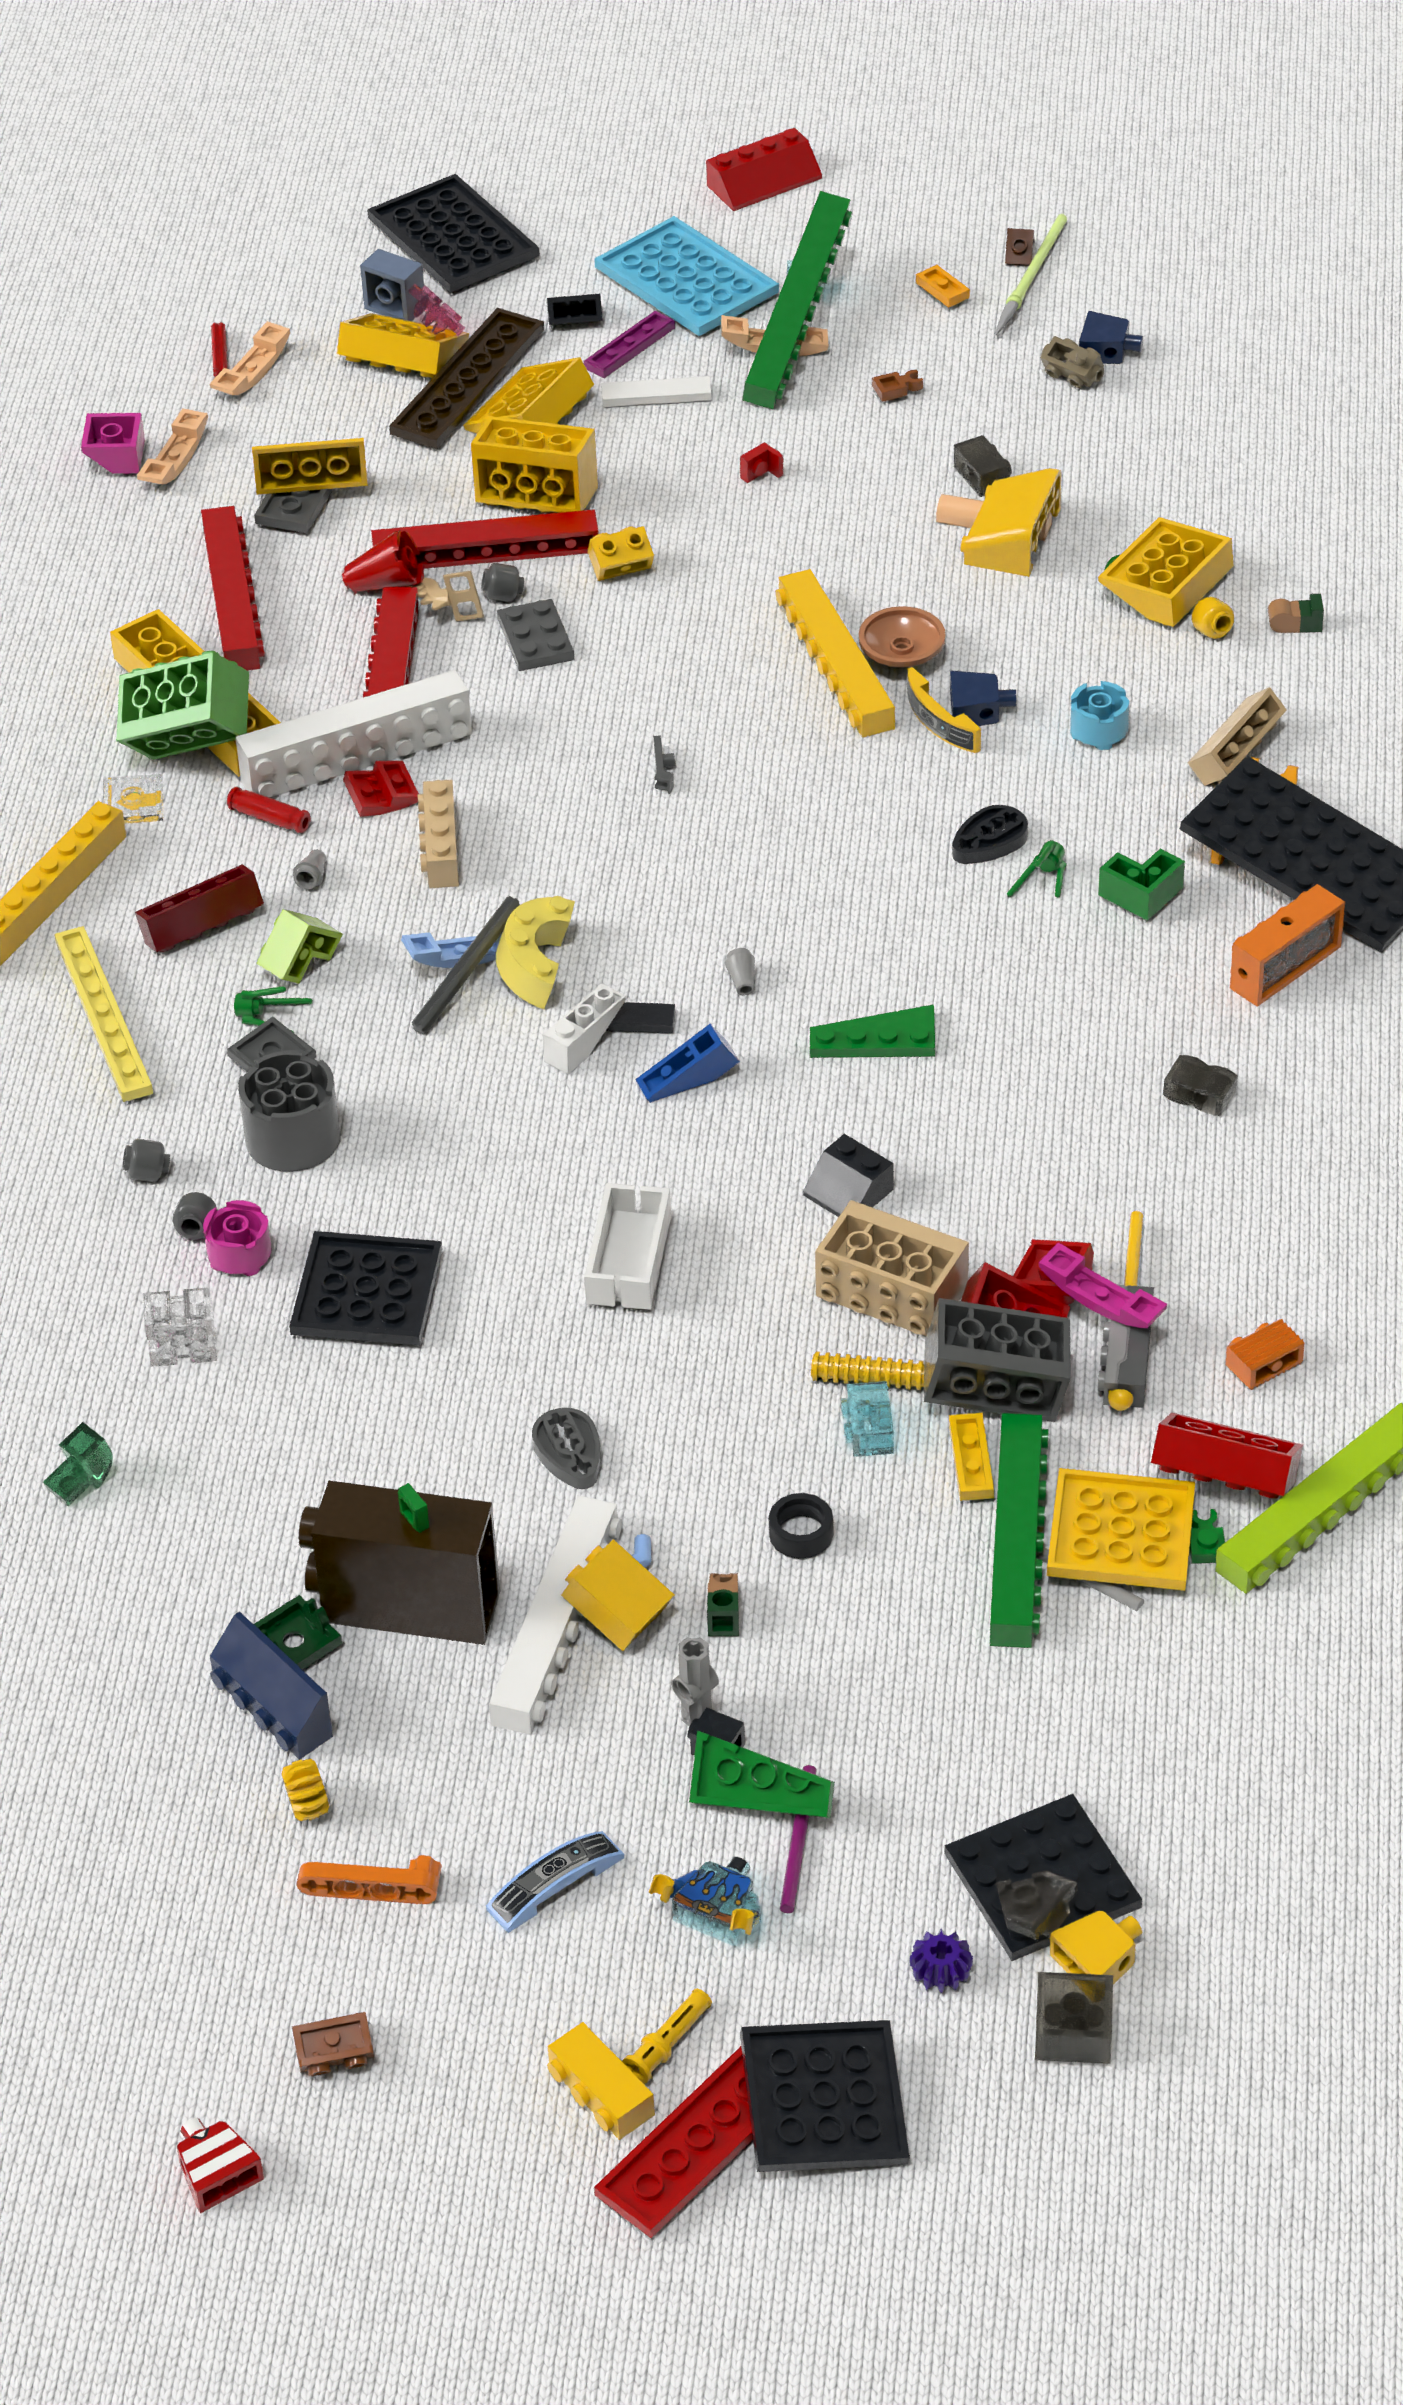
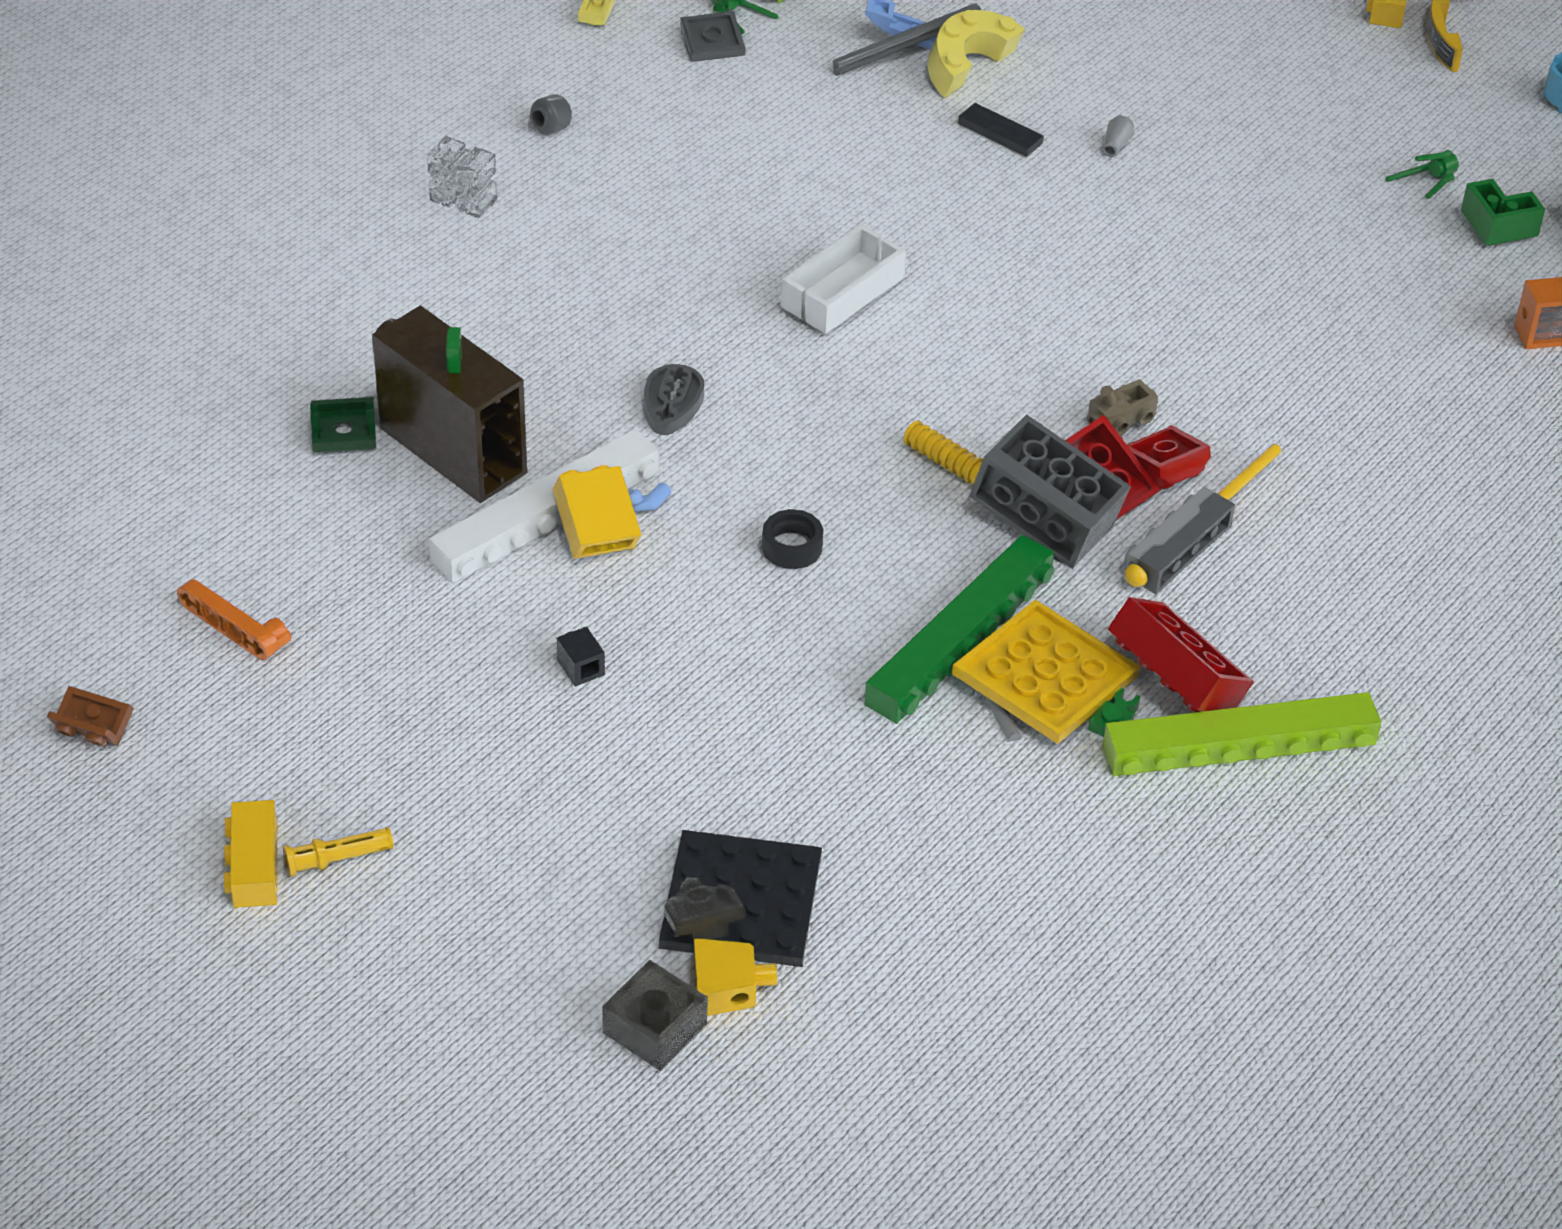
camera: 30 degrees right, 0 degrees up
clear green brick [43,1422,113,1507] -> none
dark grey head [122,1139,170,1182] -> none
dark pink brick [203,1200,272,1276] -> none
dark blue slope [210,1611,333,1760] -> none
dark grey brick [238,1050,340,1172] -> none
yellow gear [281,1758,329,1821] -> none
black plate [289,1231,443,1346] -> none
slope [486,1831,624,1933] -> none
white slope [543,983,626,1074] -> none
red plate [594,2046,753,2239] -> none
blue slope [635,1023,740,1103] -> none
torso [648,1857,761,1947] -> none
light grey piece [671,1637,719,1727] -> none
green wing [689,1731,835,1818] -> none
dark green leg [707,1573,739,1636] -> none
black plate [740,2020,910,2172] -> none
magenta axle [780,1765,817,1913] -> none
slope [803,1133,894,1217] -> none
green wing [810,1004,935,1058] -> none
tan brick [815,1200,969,1336] -> none
clear light blue brick [841,1381,894,1457] -> none
dark purple gear [910,1928,973,1994] -> none
yellow plate [949,1413,994,1501] -> none
dark blue torso [950,671,1016,726] -> none
black piece [952,805,1028,864] -> none
dark pink slope [1039,1243,1167,1328] -> none
clear smoke brick [1163,1055,1238,1116] -> none
orange brick [1225,1319,1305,1390] -> none
none -> dark tan brick [1087,379,1158,435]

